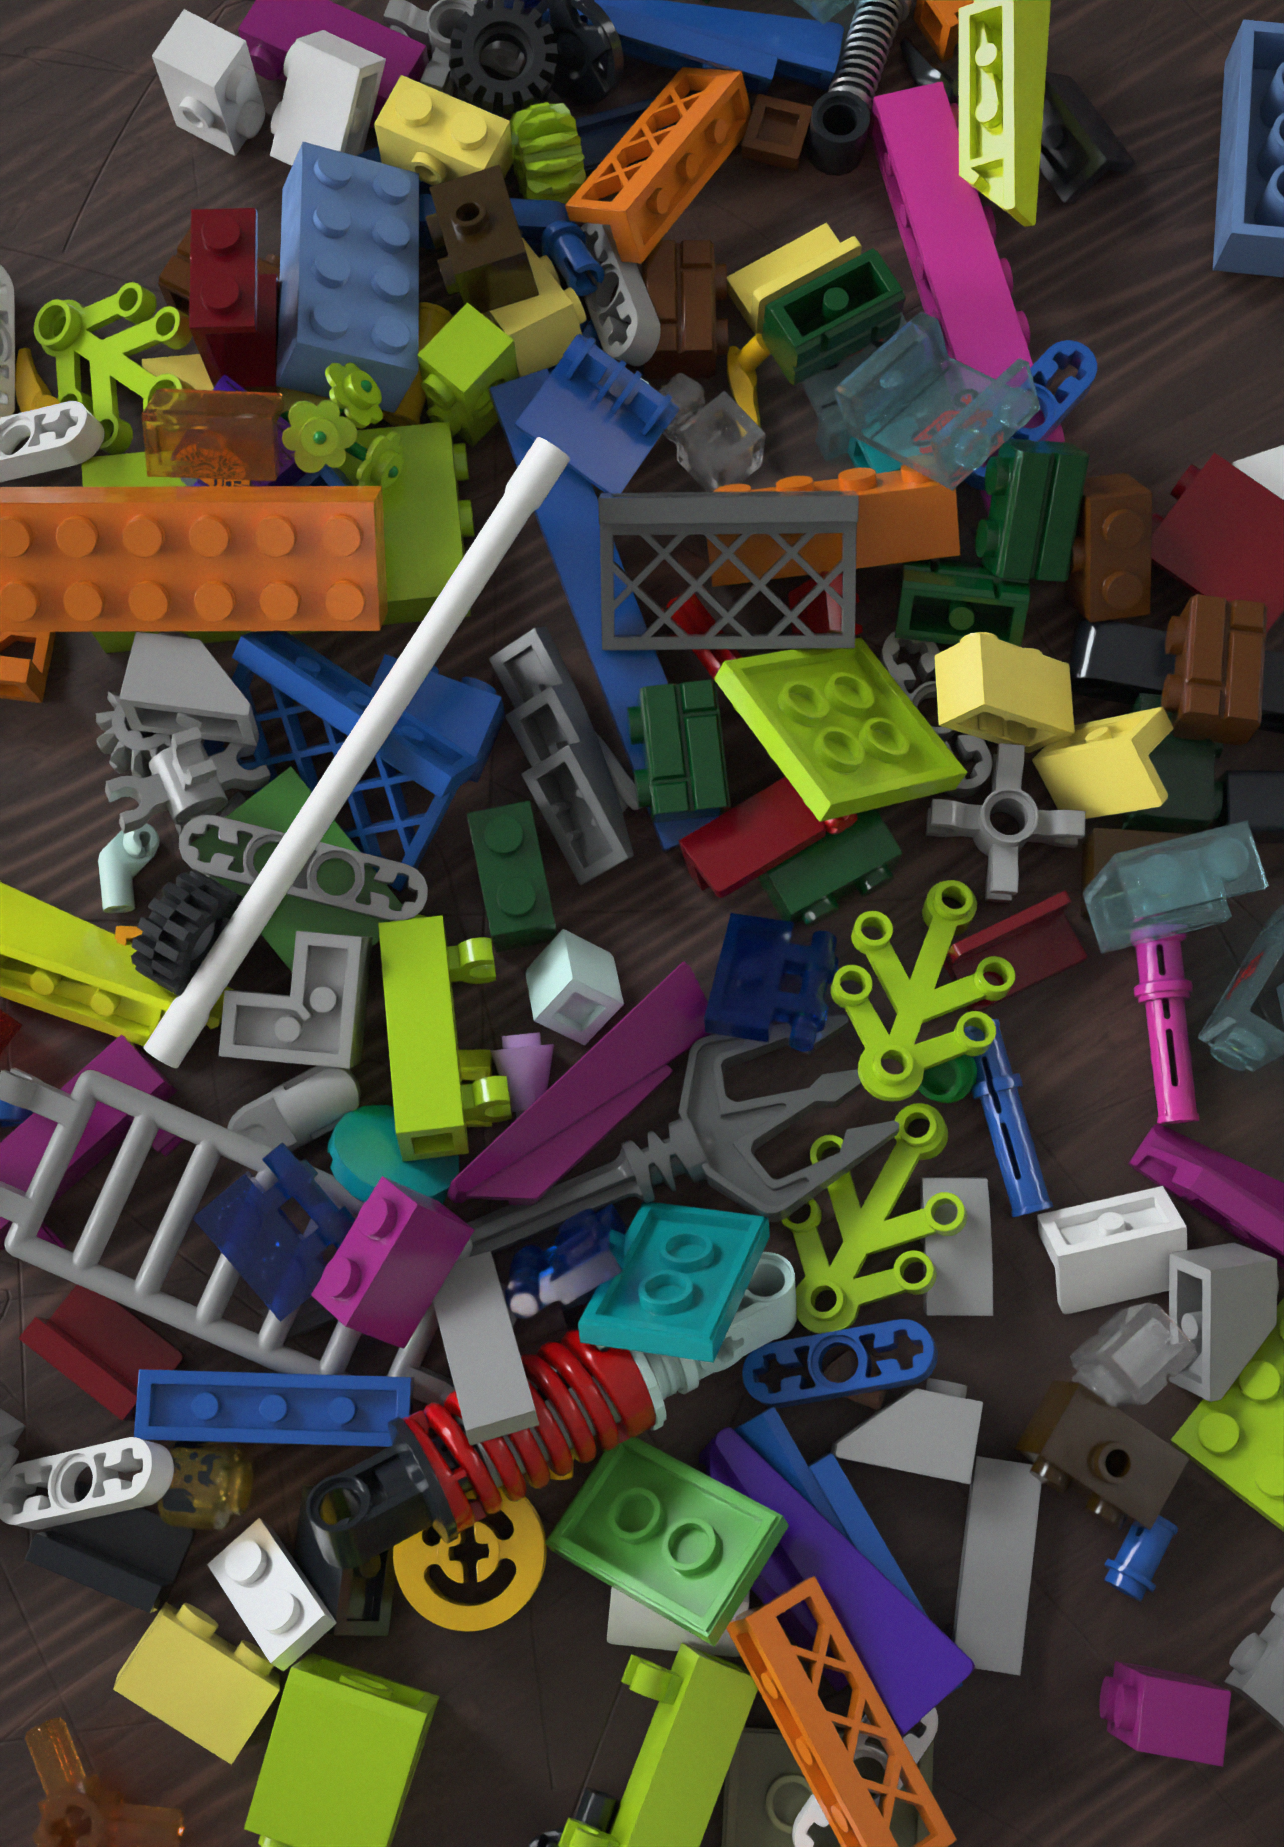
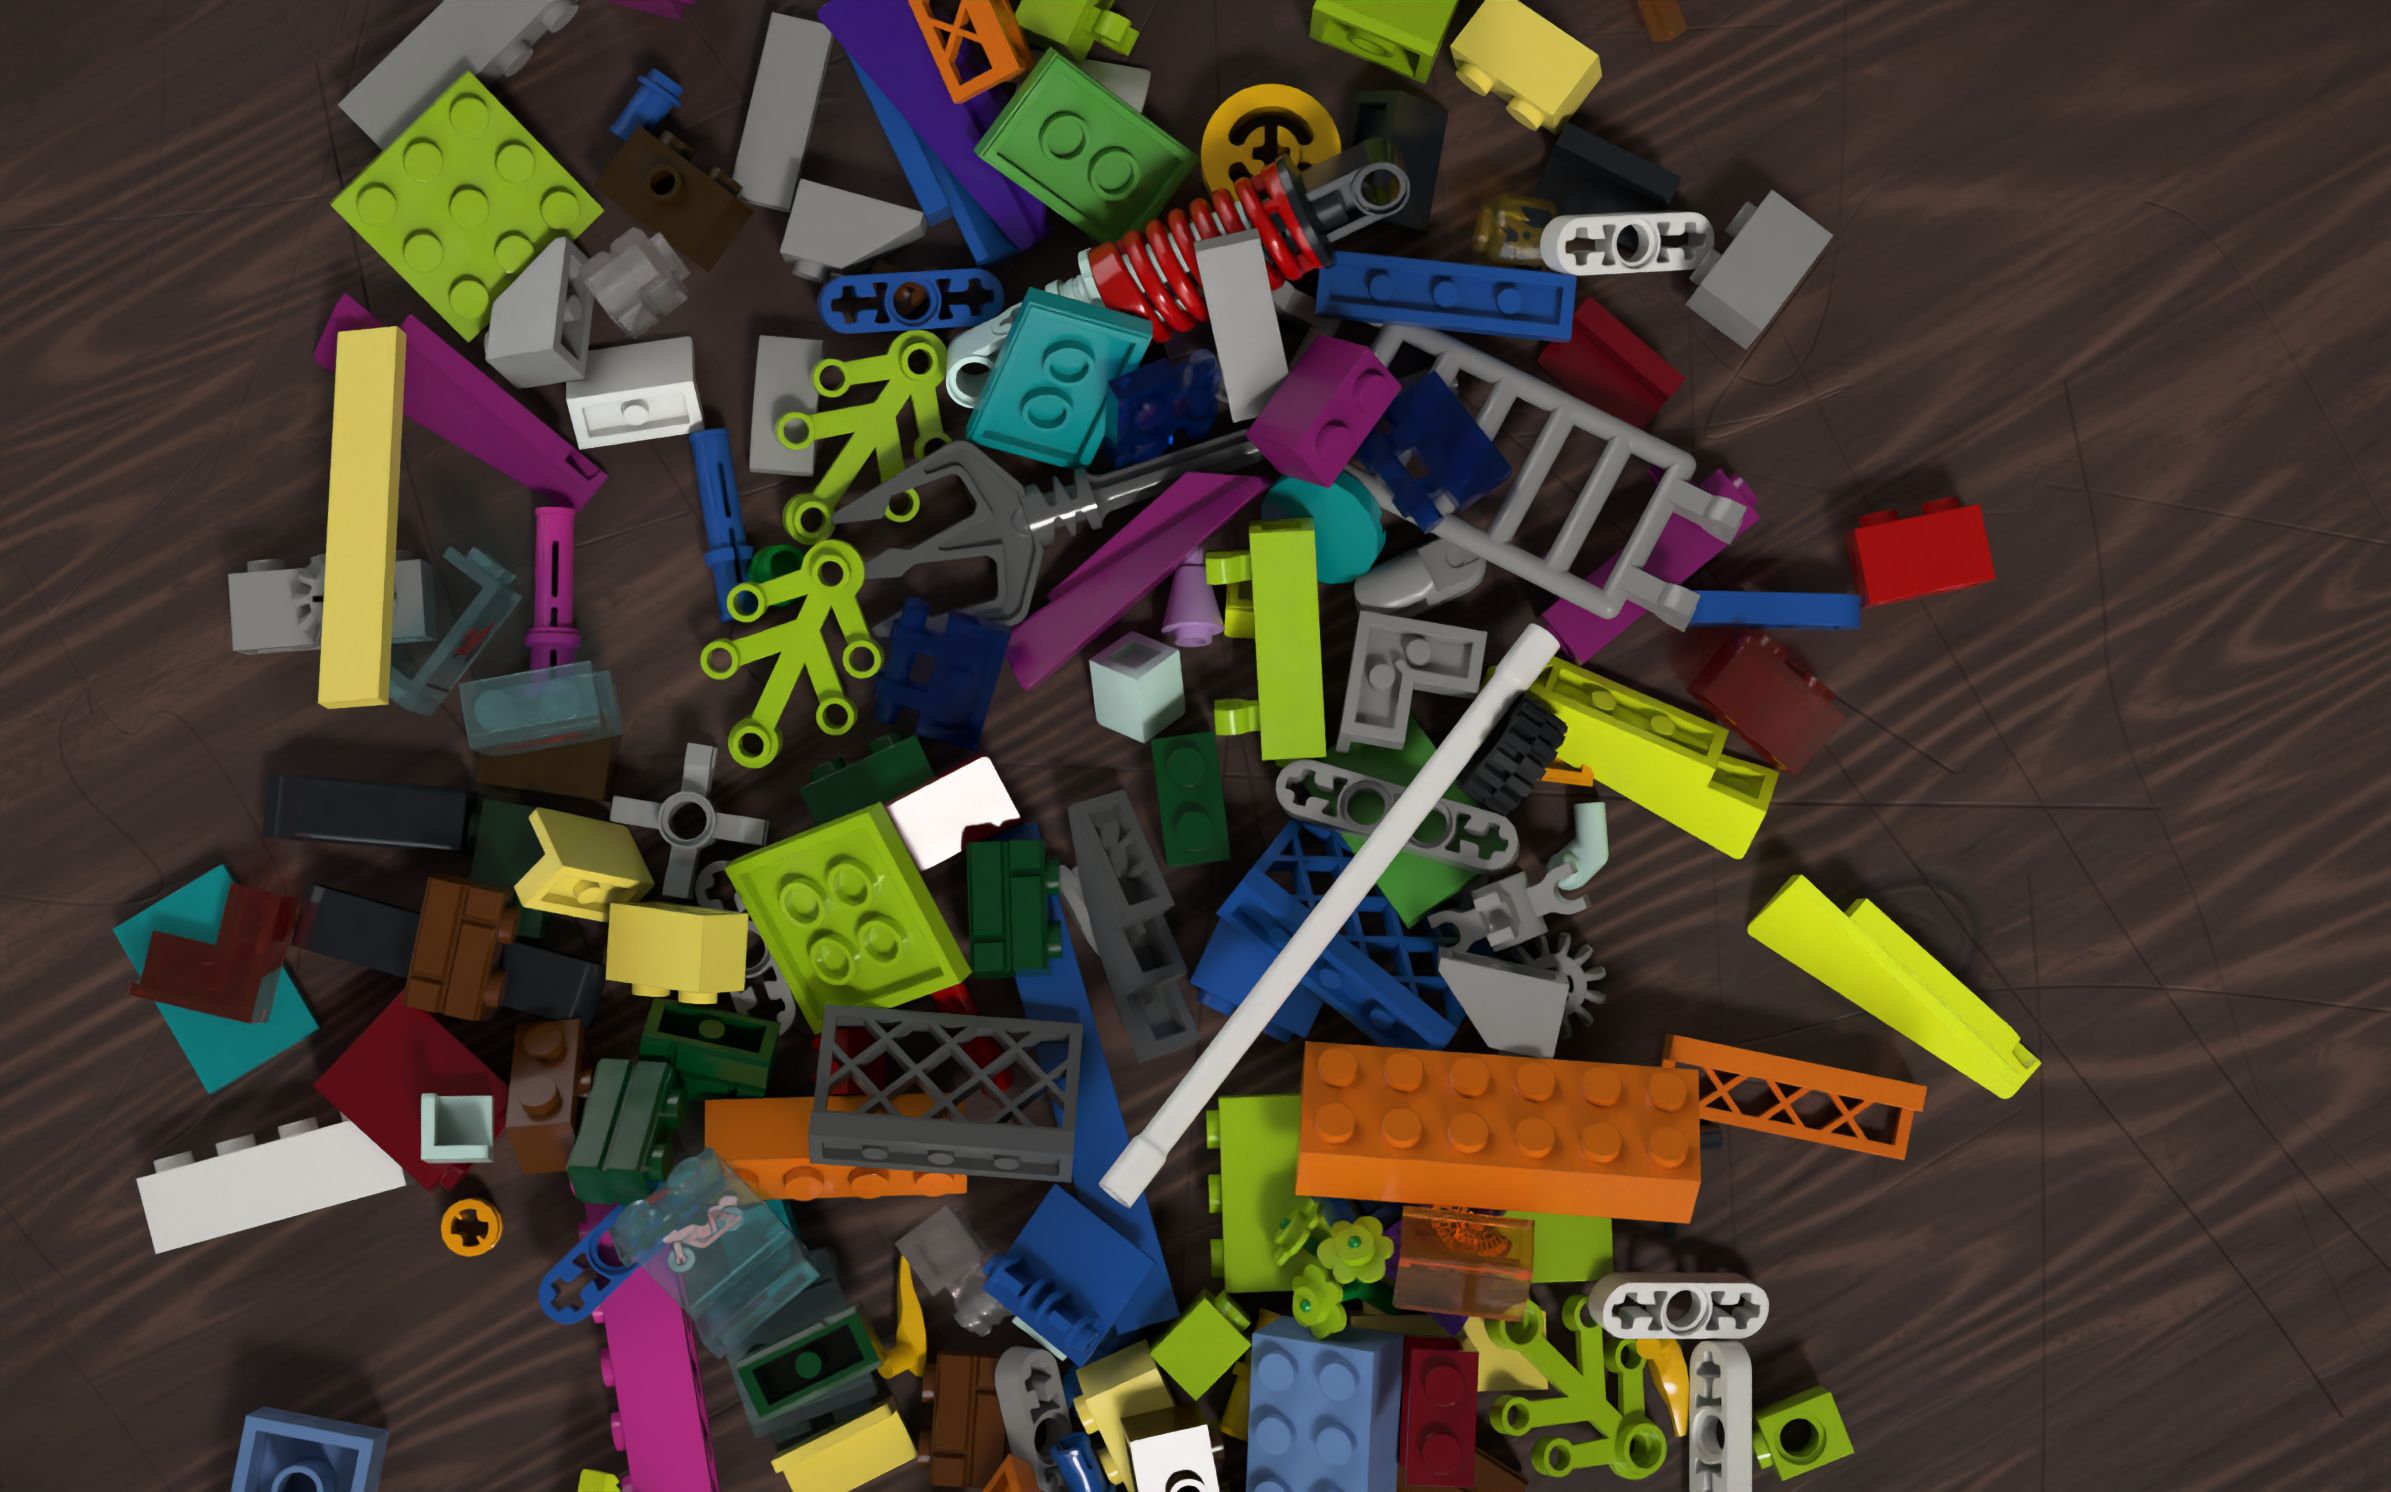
camera: 175 degrees left, 10 degrees up
white plate [207,1518,337,1672] -> none
dark red panel [944,890,1087,1012] -> none
none -> light aqua panel [421,1093,494,1163]
none -> light orange bush [441,1197,504,1257]

